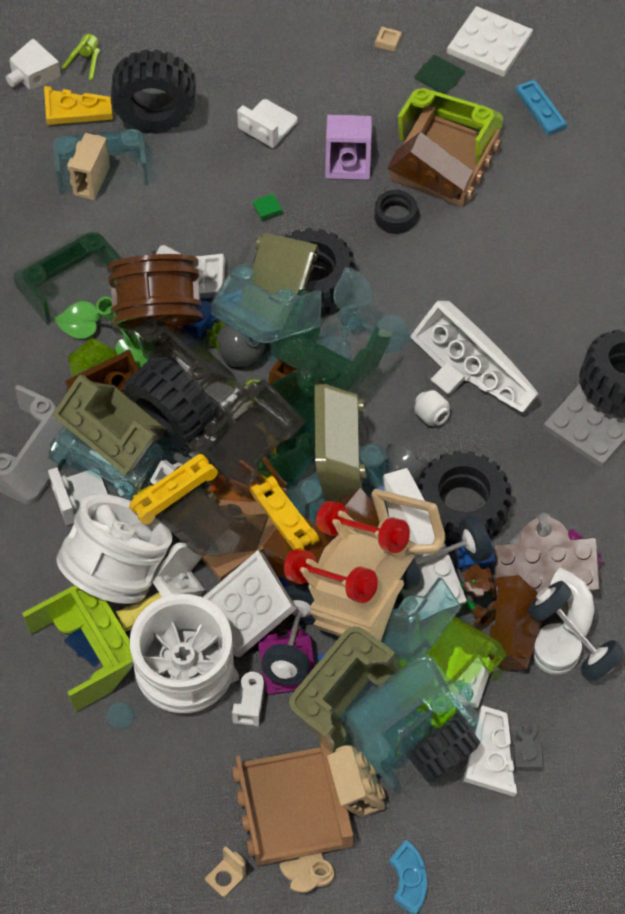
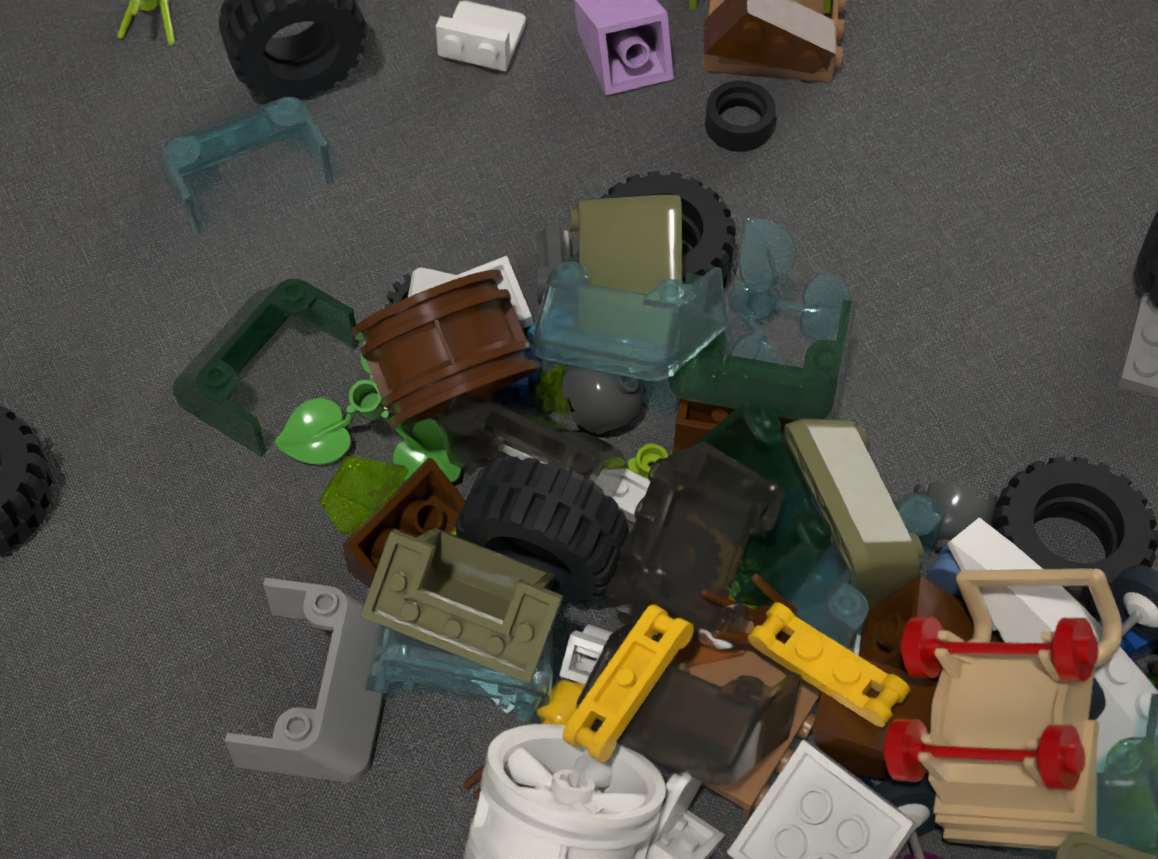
camera: 20 degrees left, 0 degrees up
white torso [6,39,61,90] -> none
yellow wing [44,86,113,125] -> none
white bracket [48,467,108,525] -> none
tan brick [67,133,110,200] -> none
green tile [252,193,282,221] -> none
white wedge [410,301,539,412] -> none
white head [414,390,450,426] -> none
white tile [431,362,465,396] -> none

